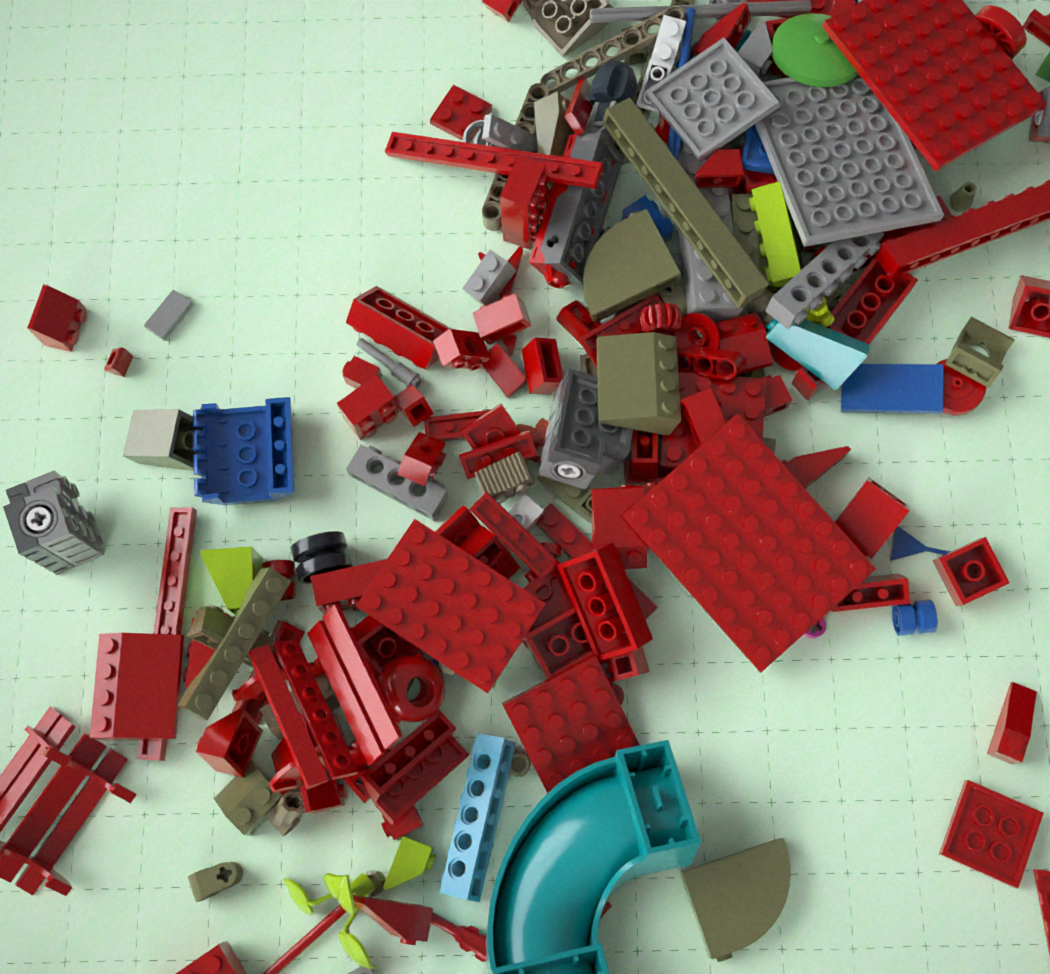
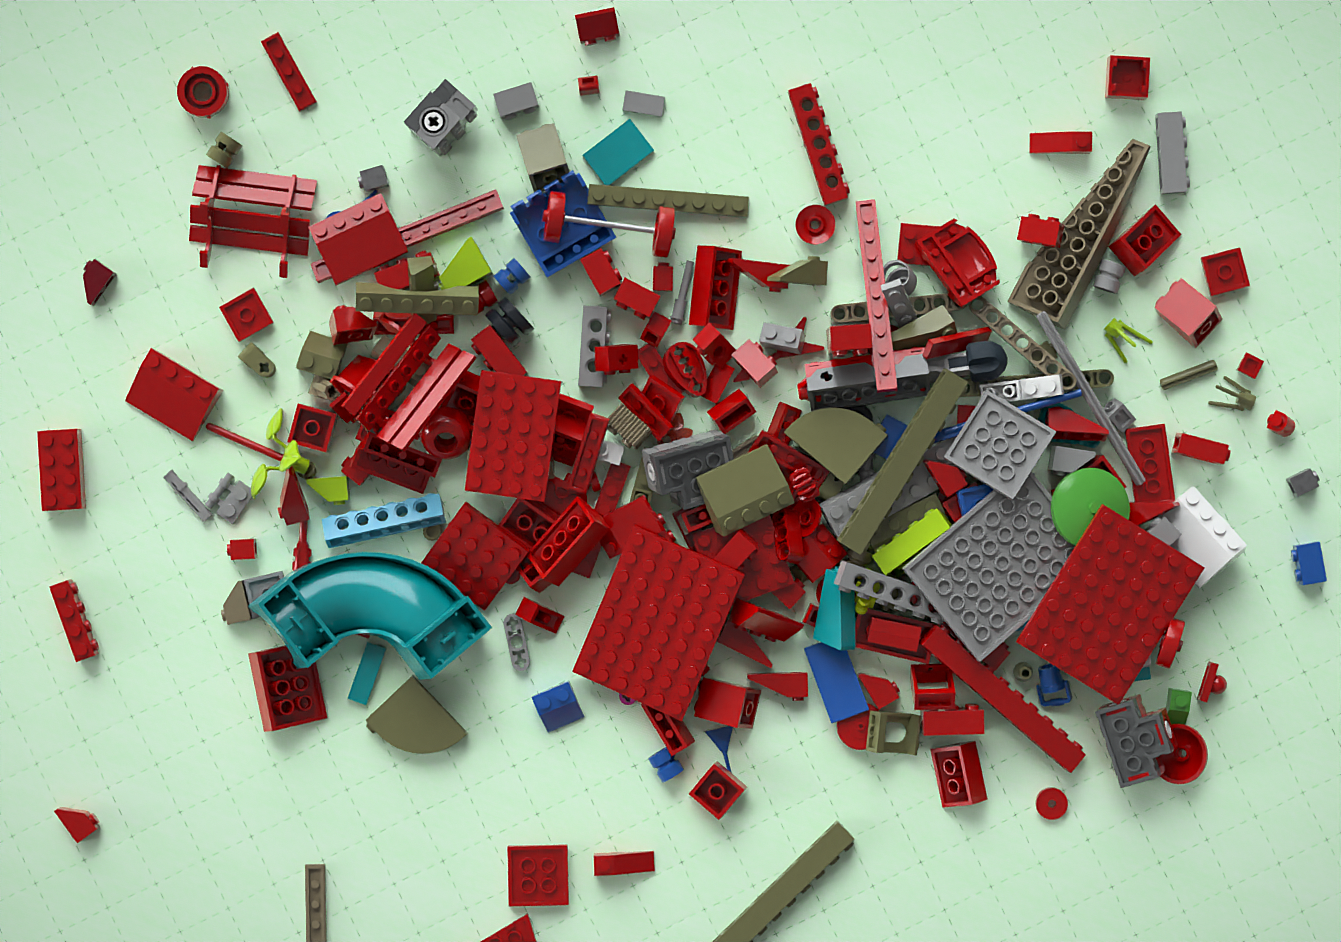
camera: 60 degrees right, 15 degrees up
none -> red plate [219,287,274,342]
none -> red brick [287,403,339,453]
none -> teal tile [347,642,387,705]
none -> flat silver brick [357,165,390,192]
none -> light grey brick [493,82,539,120]
none -> blue wheel [493,258,531,295]
none -> light grey beam [503,613,530,671]
none -> red slope [515,597,565,634]
none -> blue slope [531,680,585,733]
none -> red axle [542,191,676,258]
none -> red brick [580,248,623,297]
none -> teal tile [582,119,654,185]
none -> olive plate [587,184,749,217]
none -> red piece [663,342,707,398]
none -> red slope [727,258,789,293]
none -> red slope [728,598,804,642]
none -> red slope [747,672,808,701]
none -> olive slope [767,256,828,286]
none -> red brick [787,83,850,206]
none -> red dish [795,204,835,245]
none -> red slope [857,672,900,710]
none -> red piece [867,617,922,652]
none -> red window [910,663,956,710]
none -> red slope [916,218,1000,307]
none -> red brick [920,703,985,736]
none -> blue piece [1036,663,1073,707]

